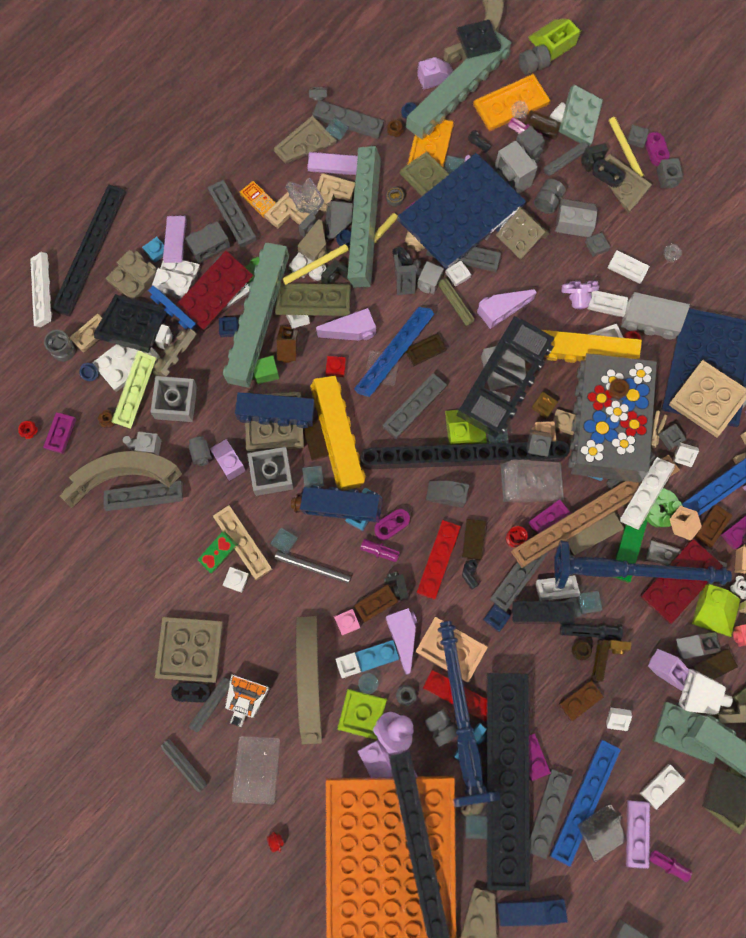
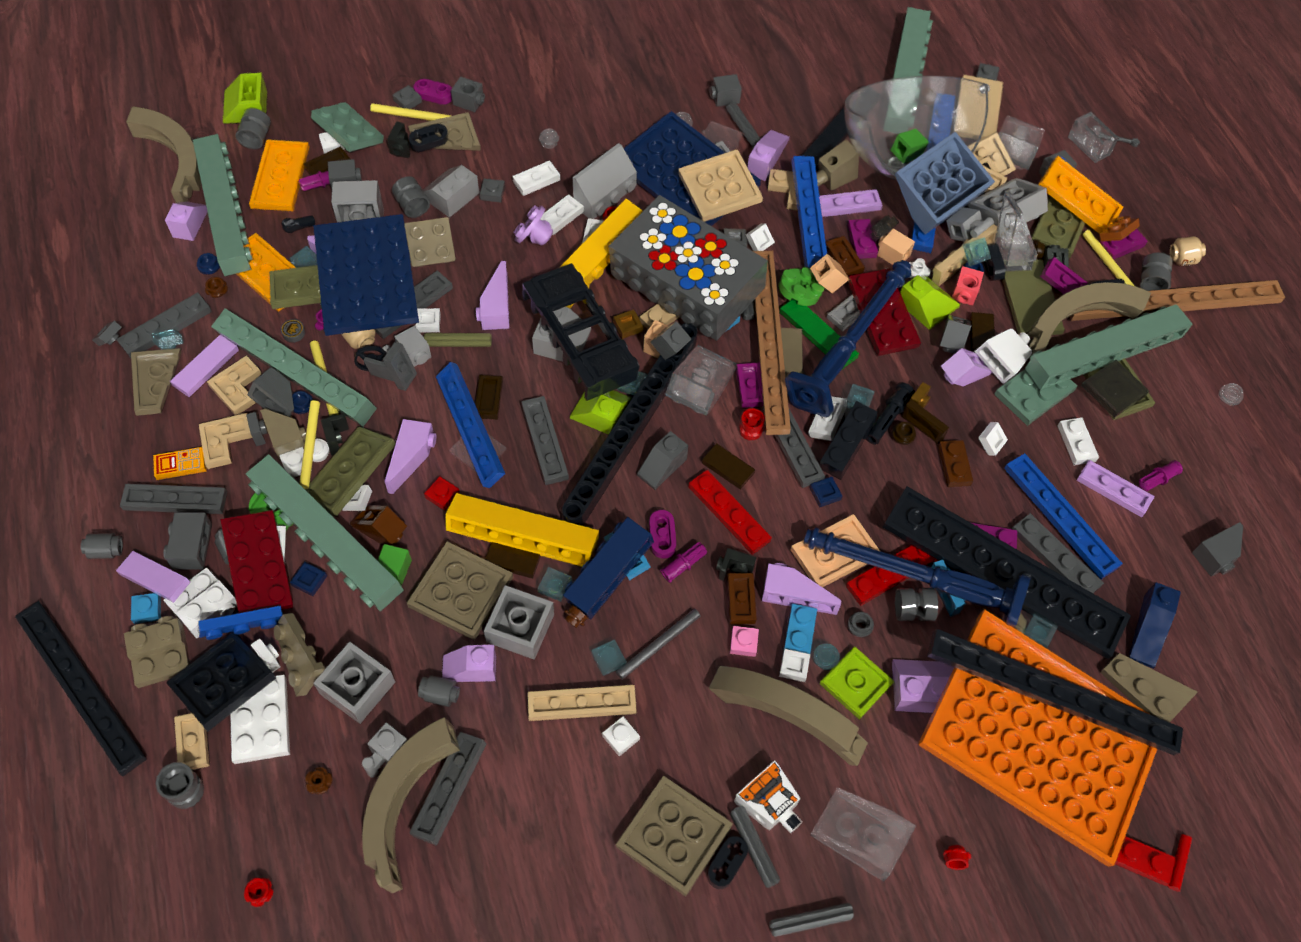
camera: 60 degrees left, 15 degrees down
white plate [31,252,52,327] -> none
magenta plate [43,412,76,454] -> none
dark blue plate [79,362,99,381] -> none
yellowish green plate [112,351,156,429] -> none
green tile [198,531,238,573] -> none
dark blue brick [235,392,315,428] -> none
clear bracket [285,178,324,215] -> none
lavender plate [373,712,413,753] -> none
black plate [456,19,501,59] -> none
black arm [462,559,480,590] -> none
clear plate [511,101,528,118] -> none
dark grey axle [544,142,588,176] -> none
clear smoke hinge [578,803,627,862] -> none
reddish brown tile [608,379,629,399] -> none
white plate [621,457,675,530] -> none
none -> dark grey brick [81,533,123,559]

